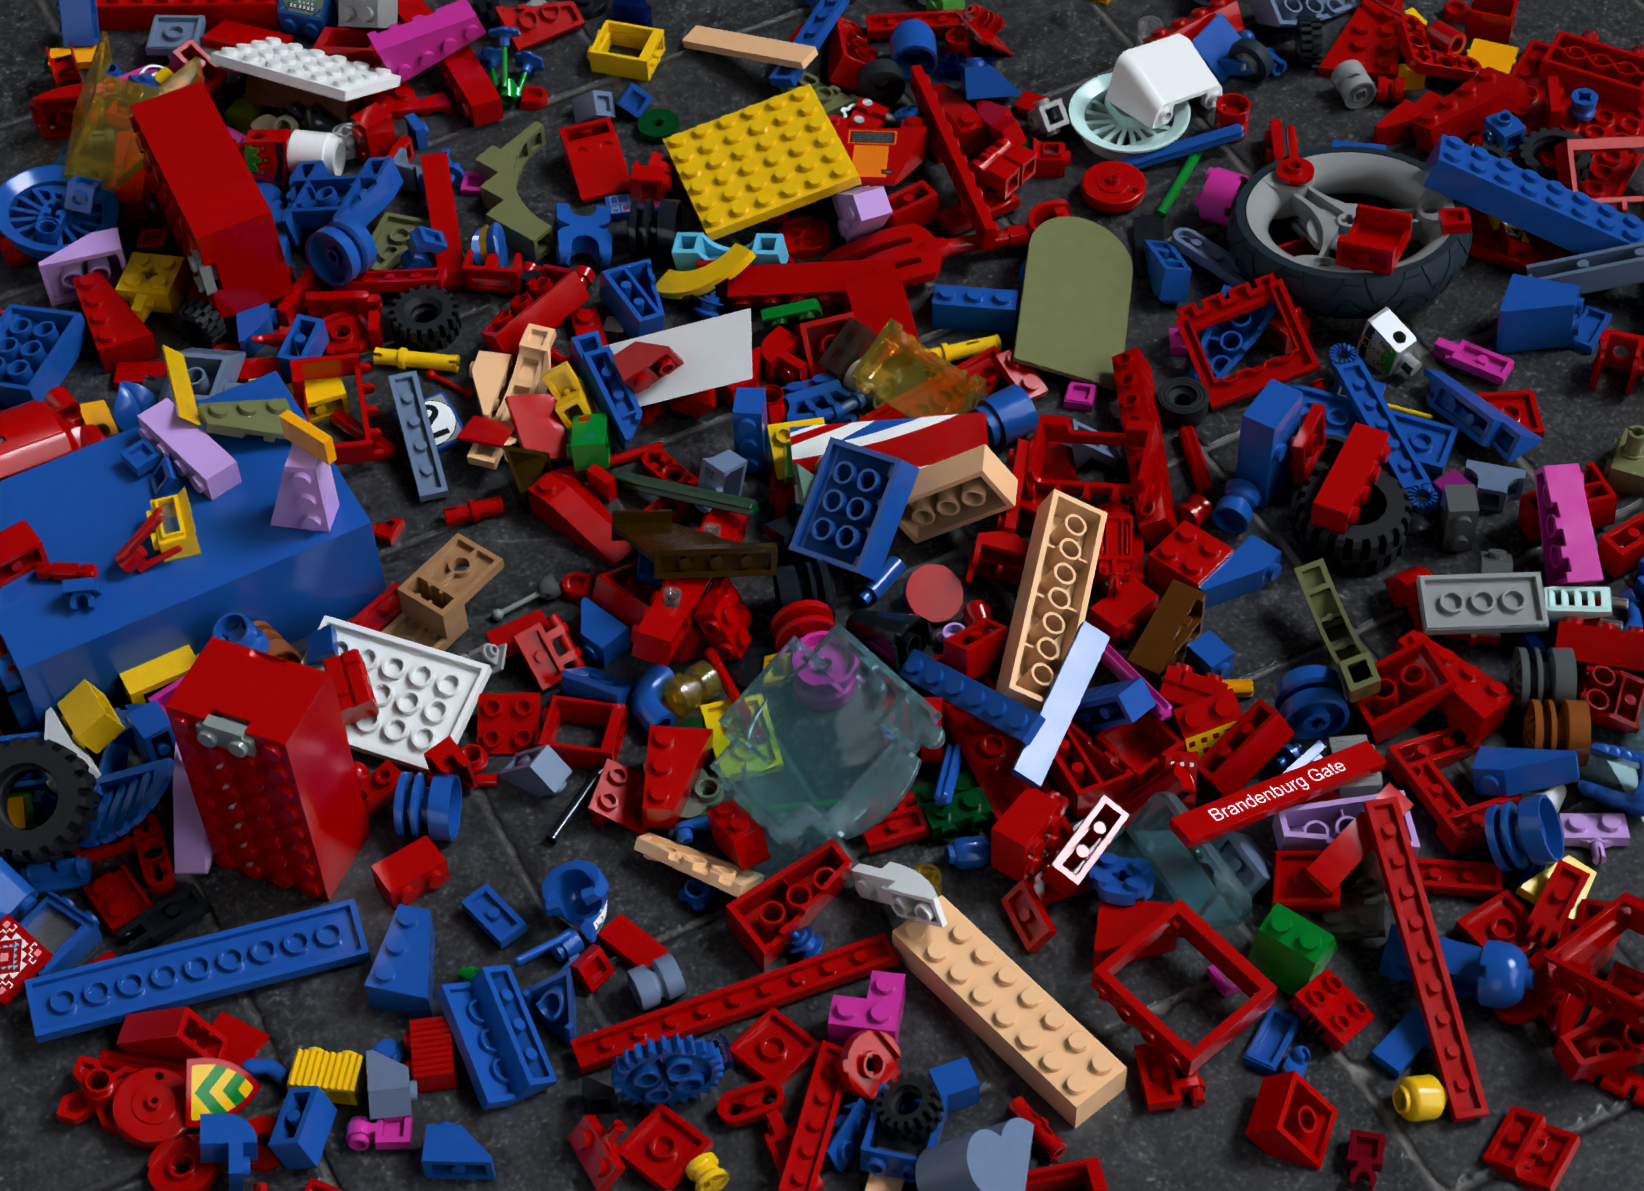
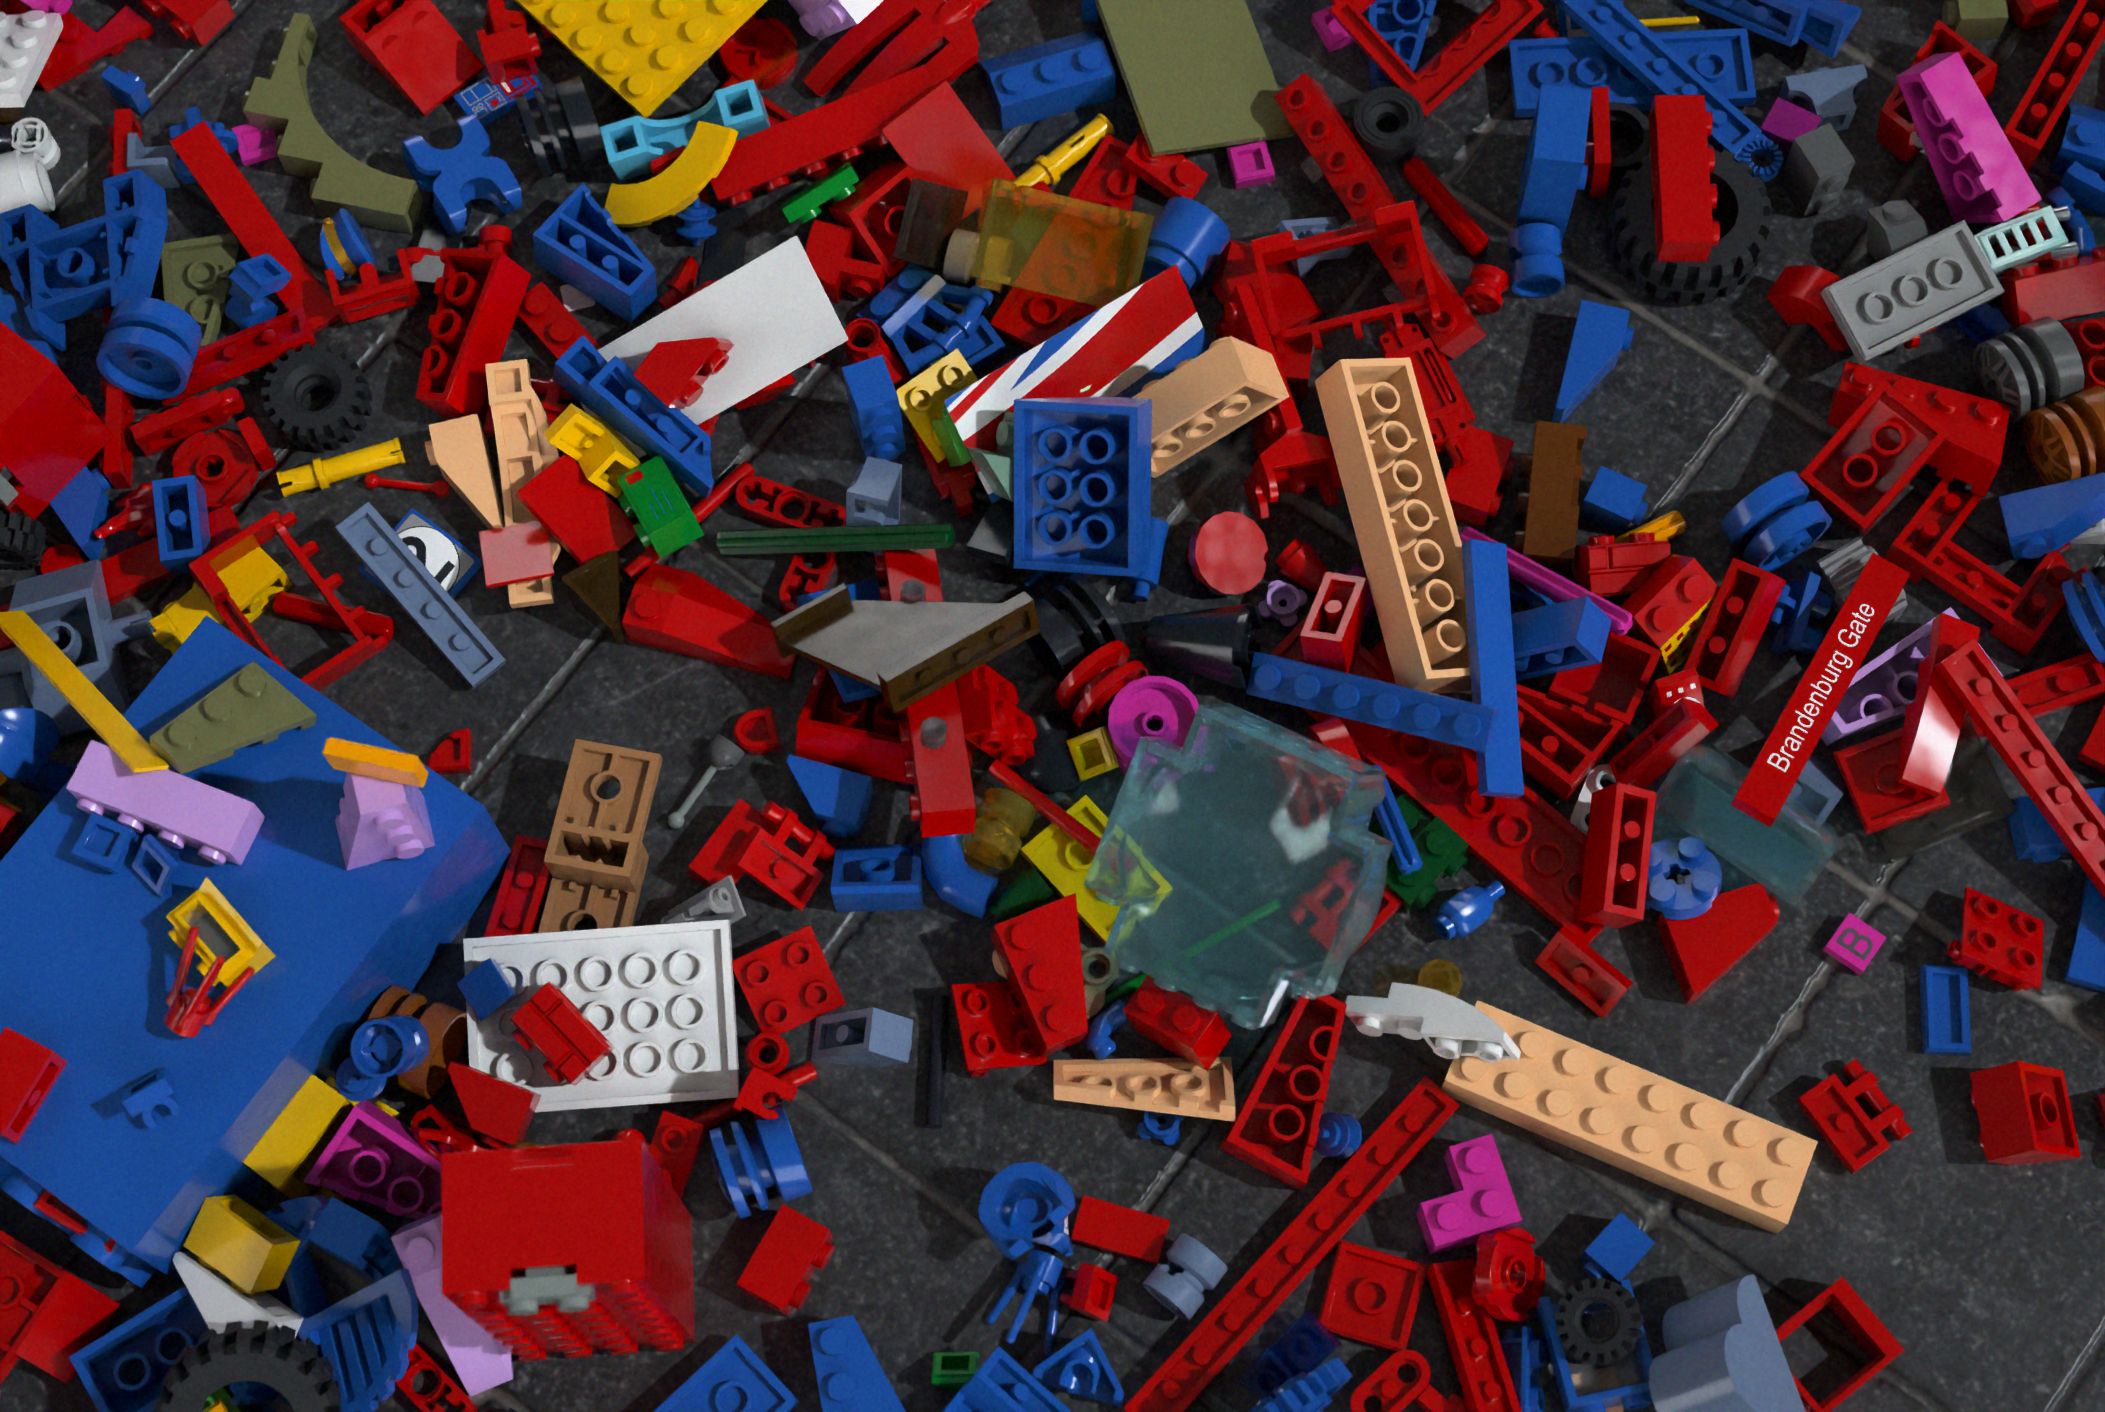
camera: 25 degrees left, 20 degrees up
red axle [35,561,98,581] -> none
red brick [351,102,397,162] -> none
red pin [443,495,505,527] -> none
blue plate [461,883,528,949] -> none
red window [535,695,629,770] -> none
red tile [587,464,618,504] -> none
red hinge [991,788,1069,882] -> none
red pin [1005,1096,1068,1162] -> none
red window [1091,898,1278,1077] -> none
red brick [1146,520,1233,590] -> none
green slope [1247,902,1338,998] -> none
blue arm [1281,1045,1311,1079] -> none
olive arch [1294,558,1381,704] -> none

